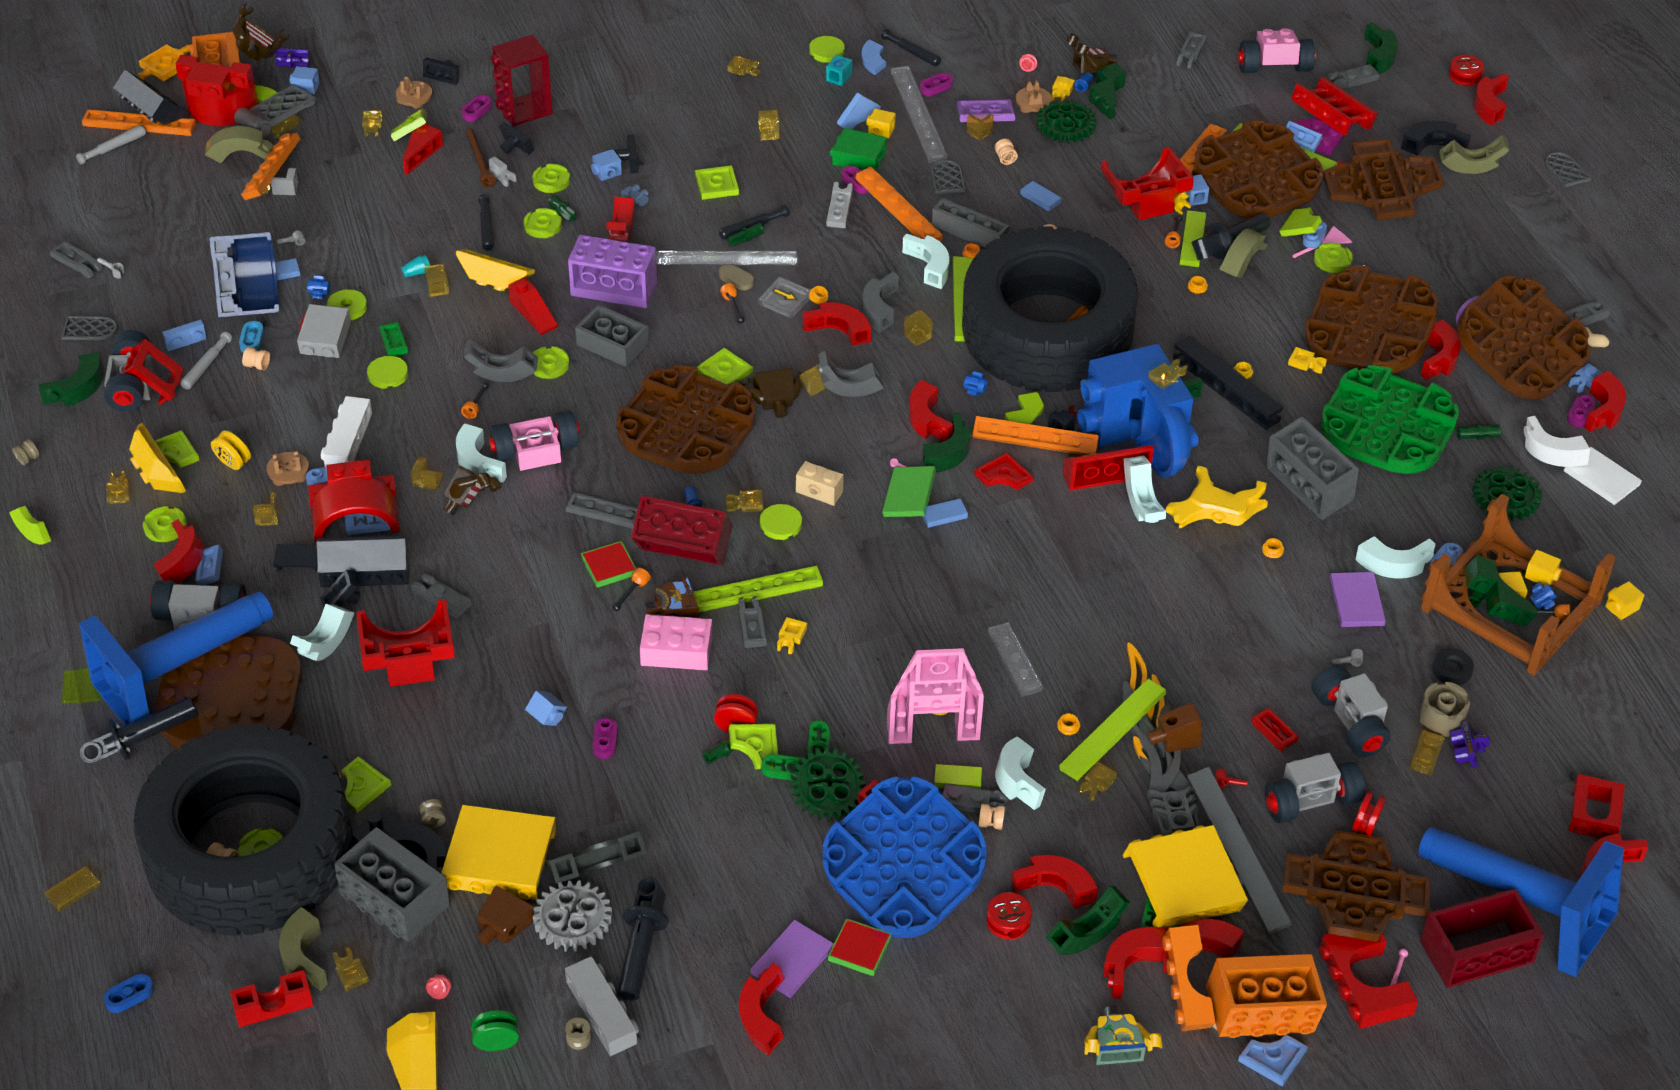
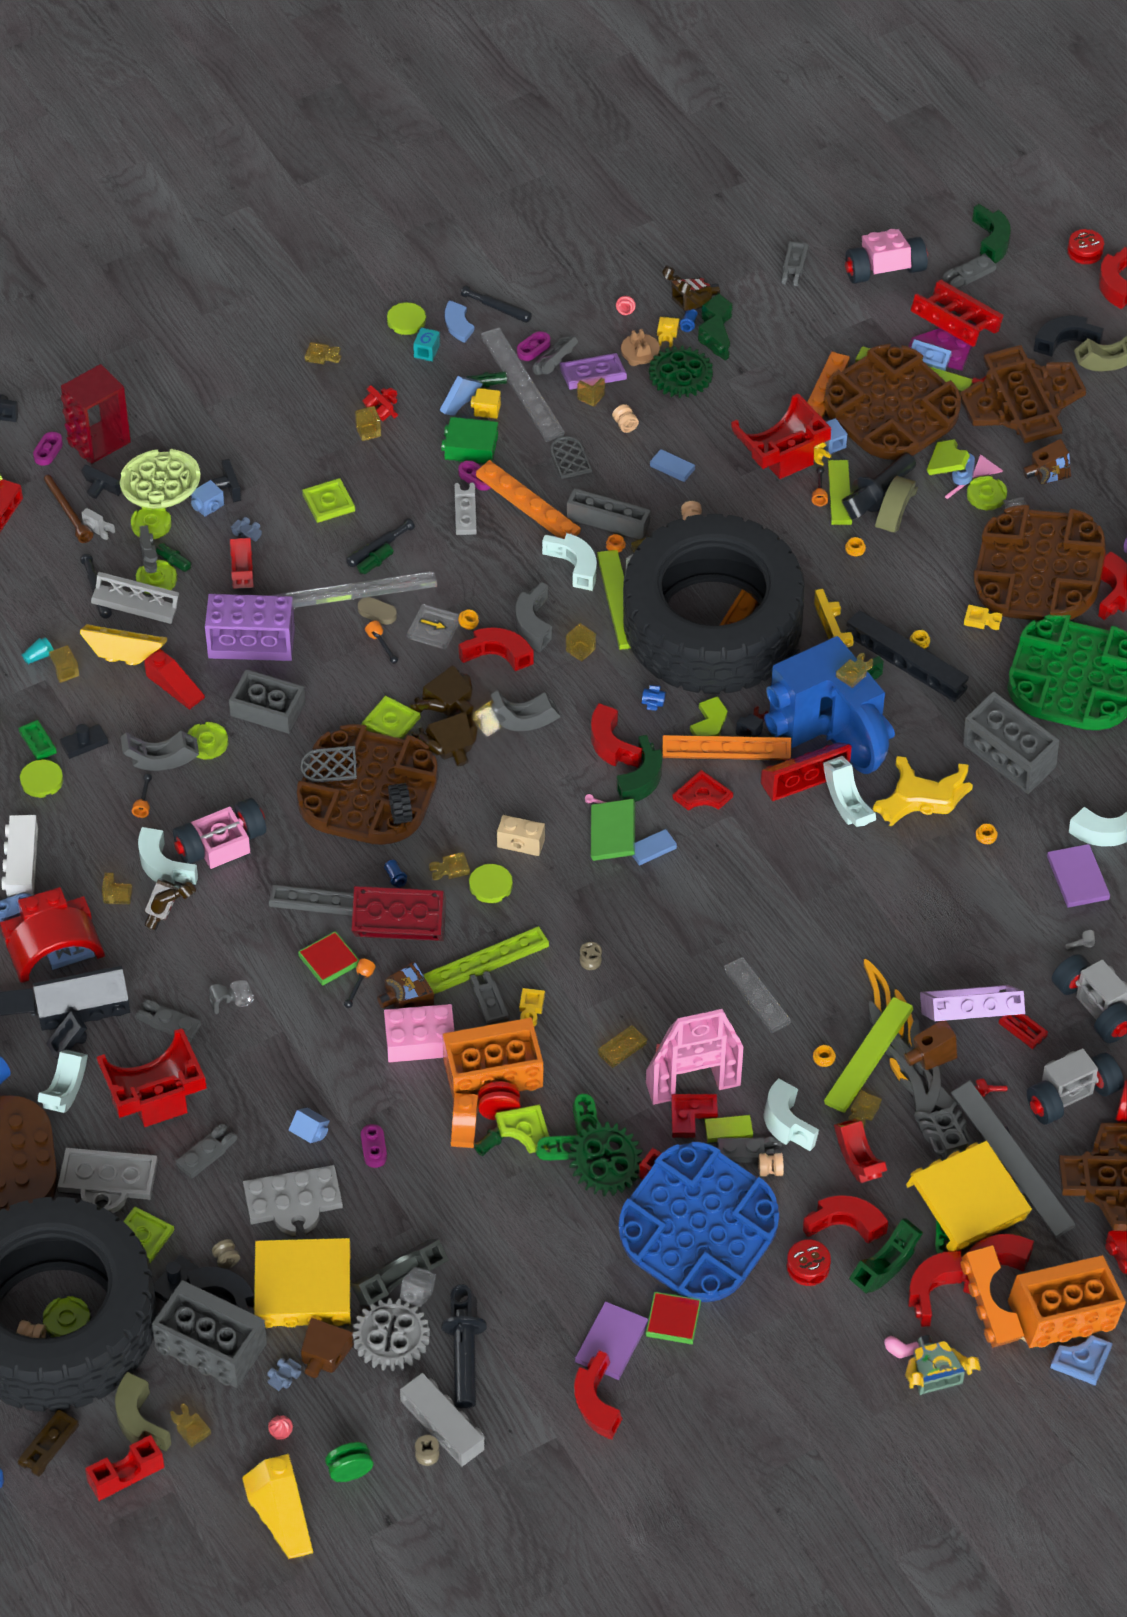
camera: 10 degrees left, 5 degrees up
none -> dark brown plate [18,1410,79,1477]
none -> light grey plate [58,1148,158,1213]
none -> black tile [60,724,108,759]
none -> light grey fence [91,572,179,624]
none -> yellowish green brick [119,449,200,509]
none -> dark grey hinge [140,525,157,574]
none -> dark grey hinge [175,1124,238,1179]
none -> leg [209,980,254,1014]
none -> light grey plate [243,1165,343,1236]
none -> sand blue piece [267,1358,301,1391]
none -> dark grey window [300,746,357,782]
none -> red hips [363,385,398,421]
none -> black tyre [388,783,412,824]
none -> clear brick [400,1267,436,1307]
none -> dark brown torso [409,665,474,716]
none -> orange brick [442,1018,543,1101]
none -> orange arch [451,1093,478,1148]
none -> dark green pin [466,371,507,388]
none -> dark grey hinge [533,336,578,375]
none -> dark tan wheel [580,942,602,970]
none -> clear yellow plate [598,1025,647,1068]
none -> red plate [671,1094,718,1138]
none -> yellow hinge [814,589,854,647]
none -> red arch [834,1118,887,1183]
none -> bright pink arm [884,1336,920,1358]
none -> lavender window [920,985,1025,1021]
none -> reddish brown torso [1023,439,1071,484]

